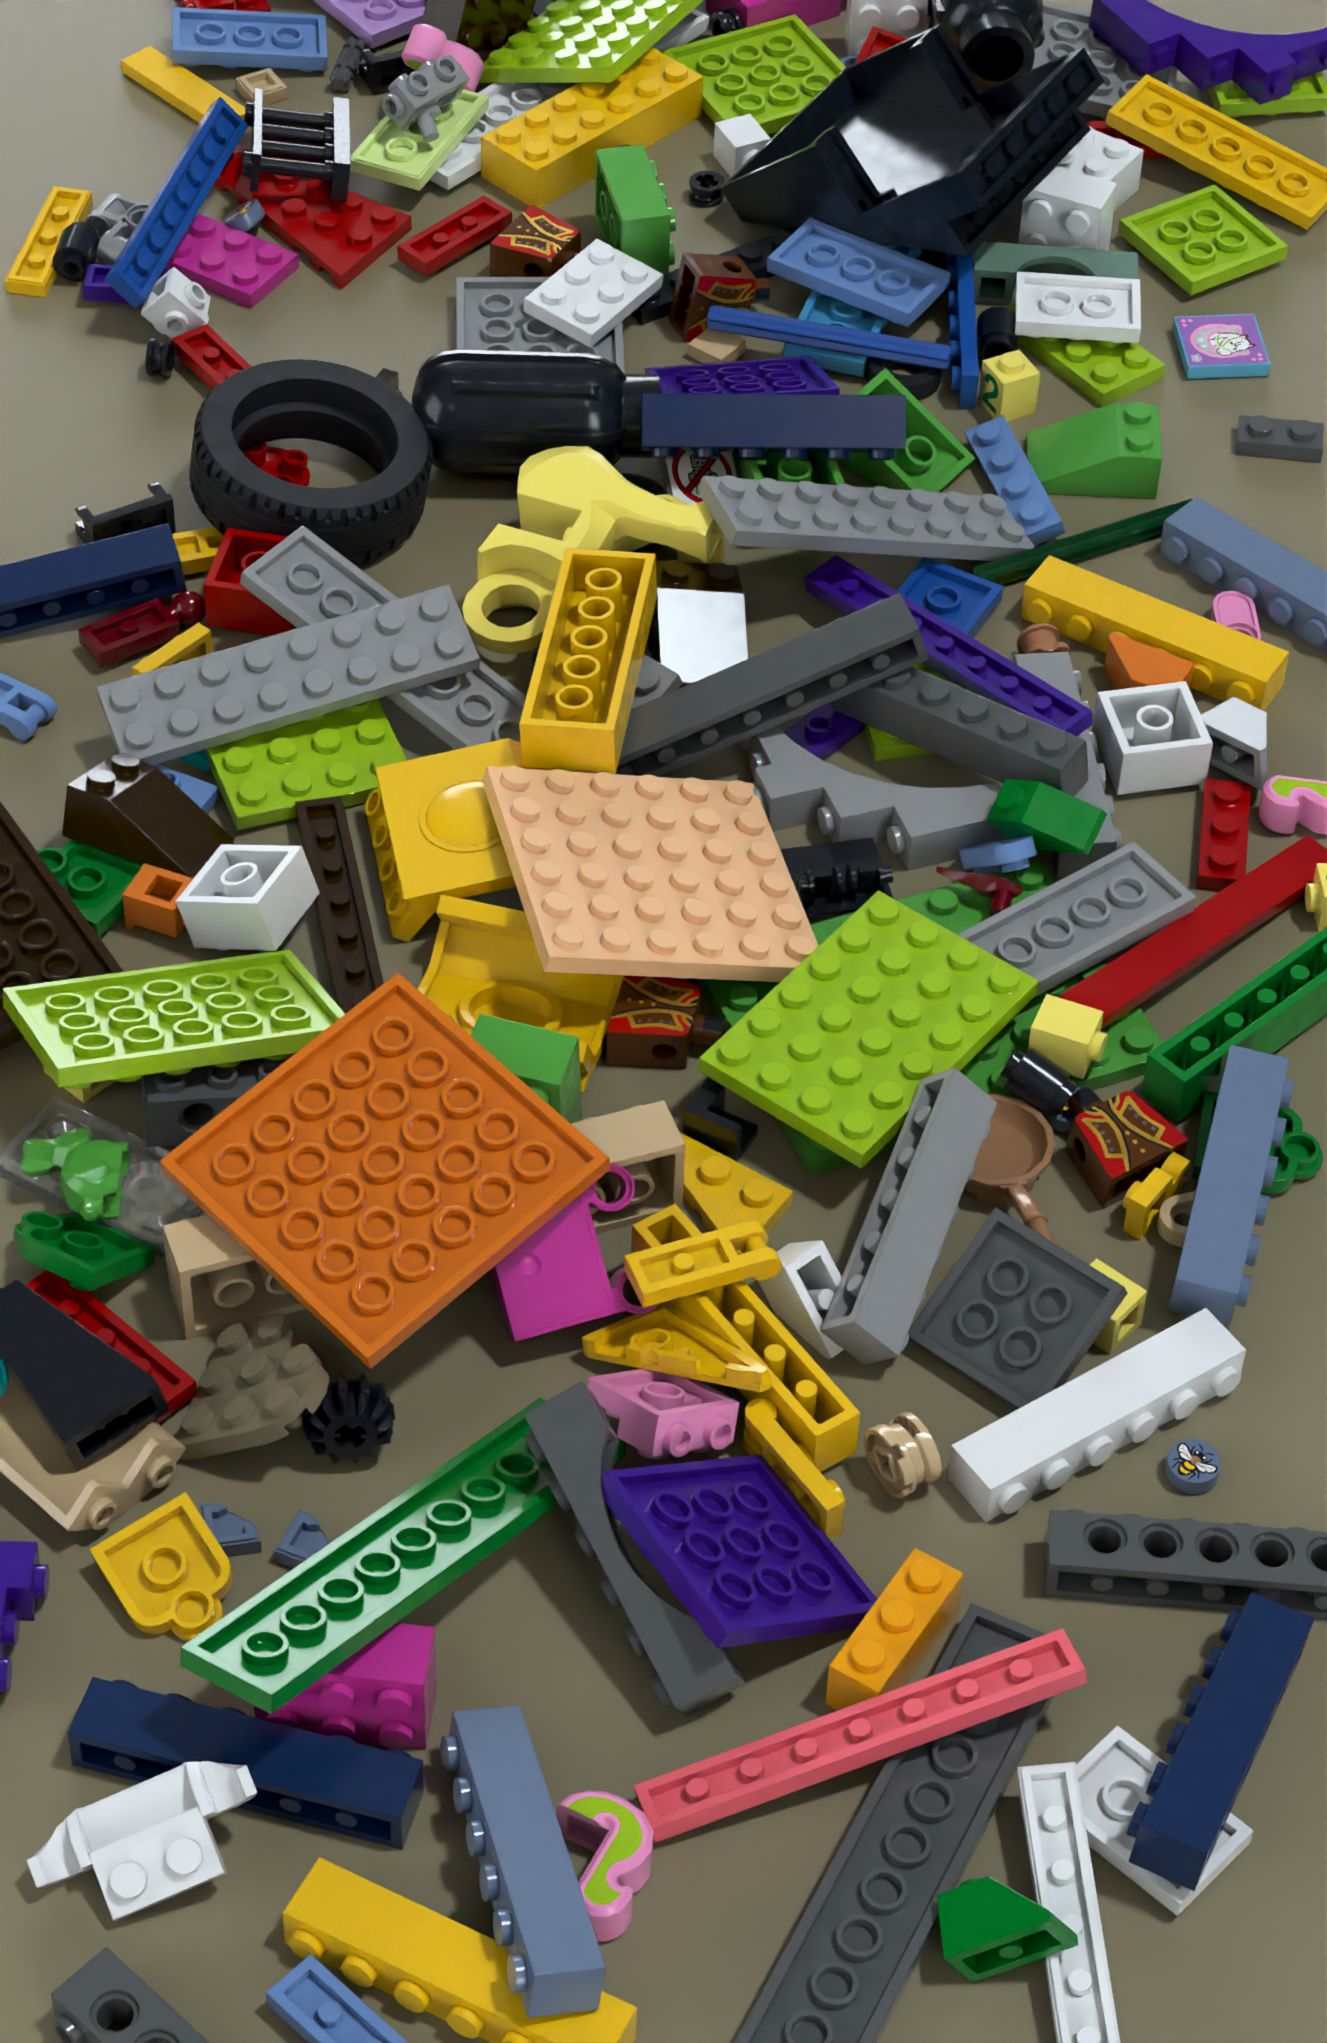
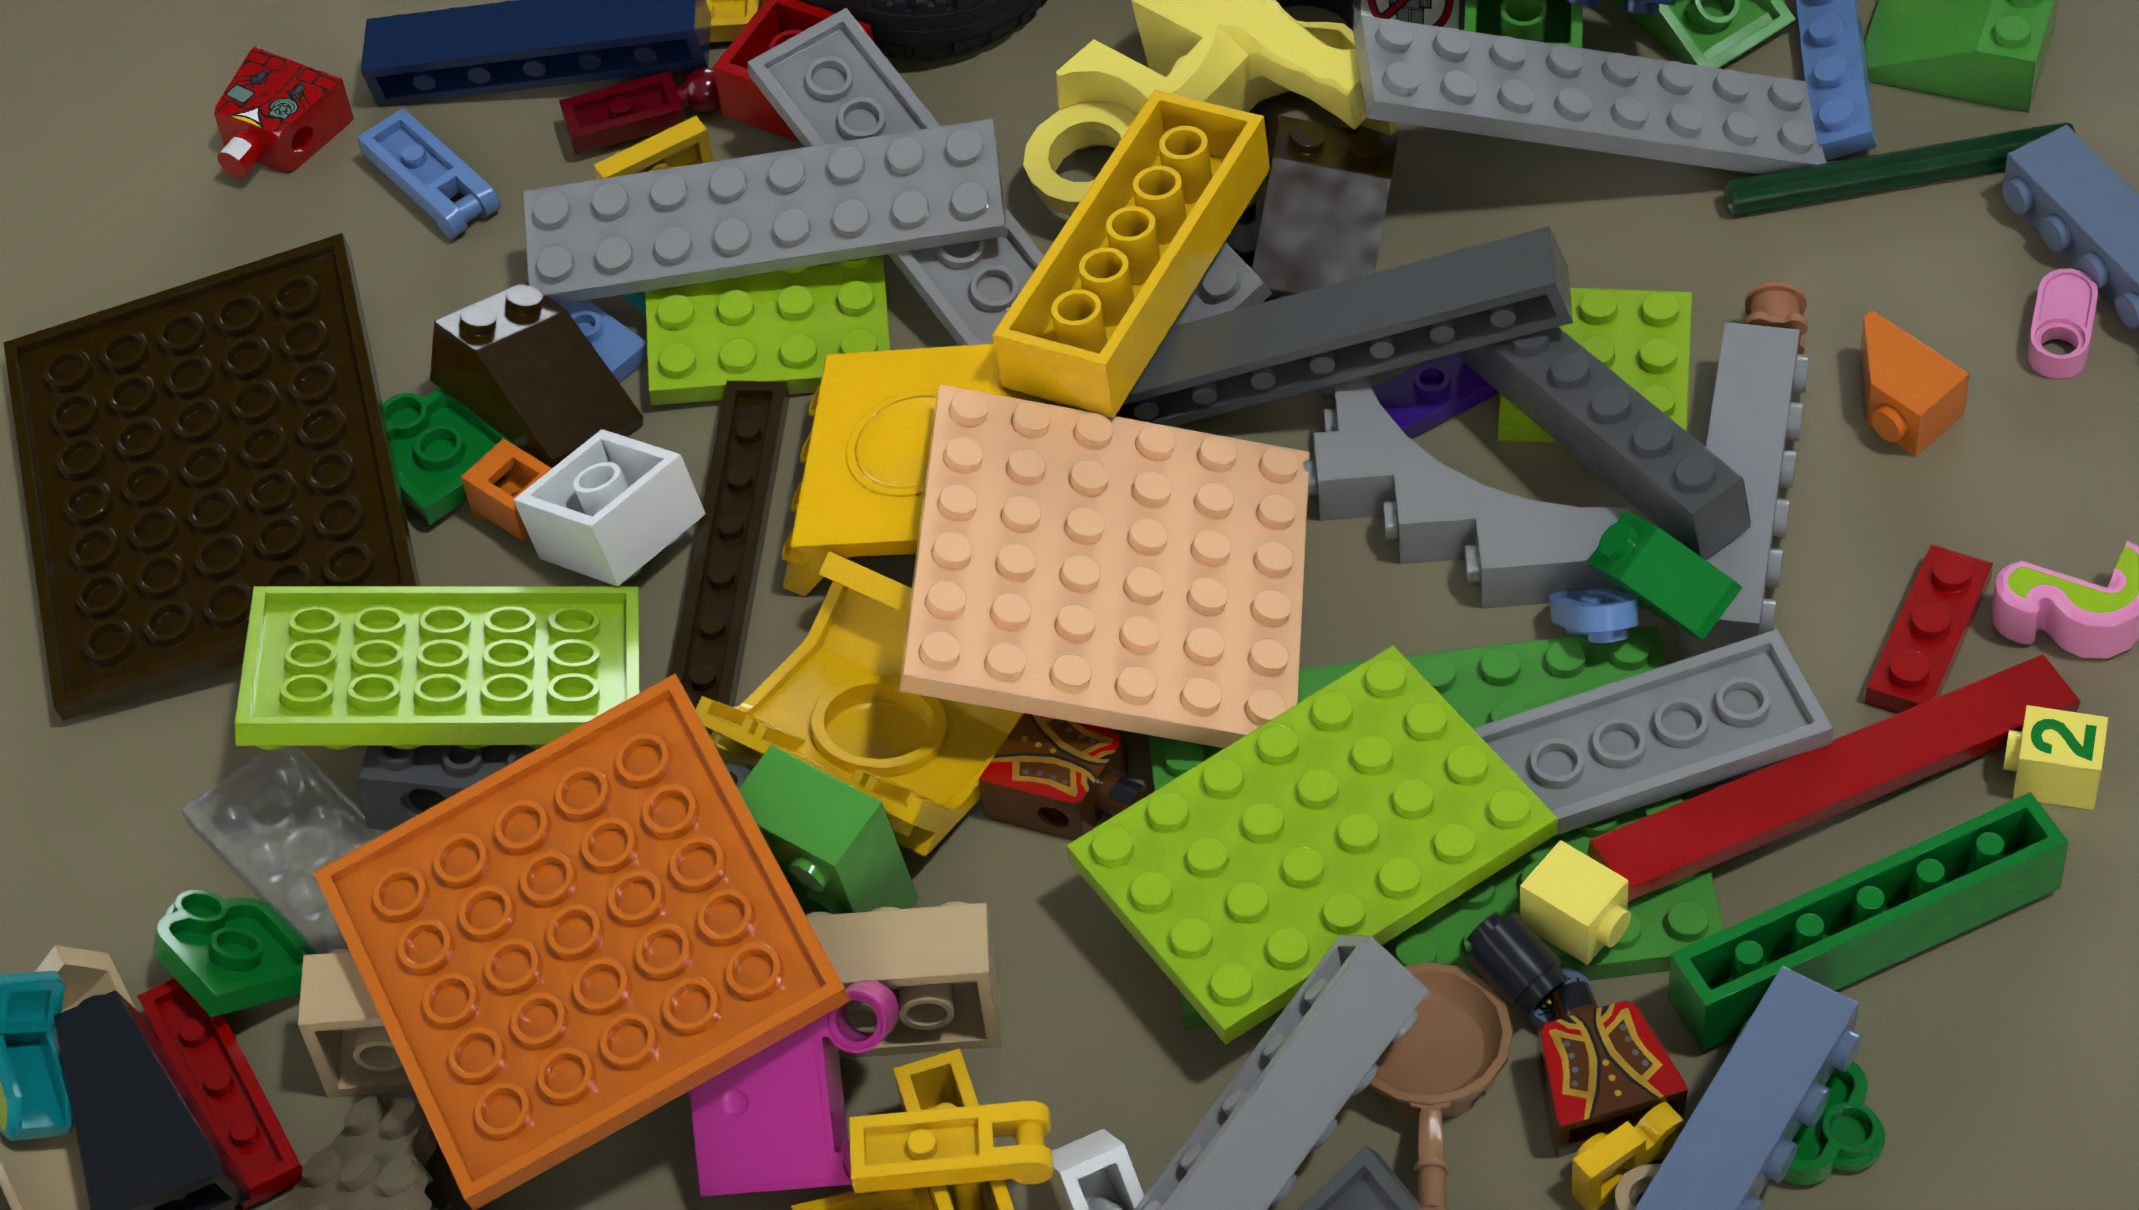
camera: 25 degrees right, 5 degrees up
bright green animal [21,1128,130,1221] -> none
yellow wing [680,1132,794,1255] -> none
black panel [683,1077,758,1162] -> none
black hinge [781,838,893,918] -> none
dark purple plate [804,555,1093,736] -> none
blue plate [897,557,1004,638] -> none
dark red bar [936,867,1024,916] -> none
yellow brick [1020,555,1290,711] -> none
white brick [1092,681,1213,795] -> none
light grey slope [1201,697,1268,790] -> none

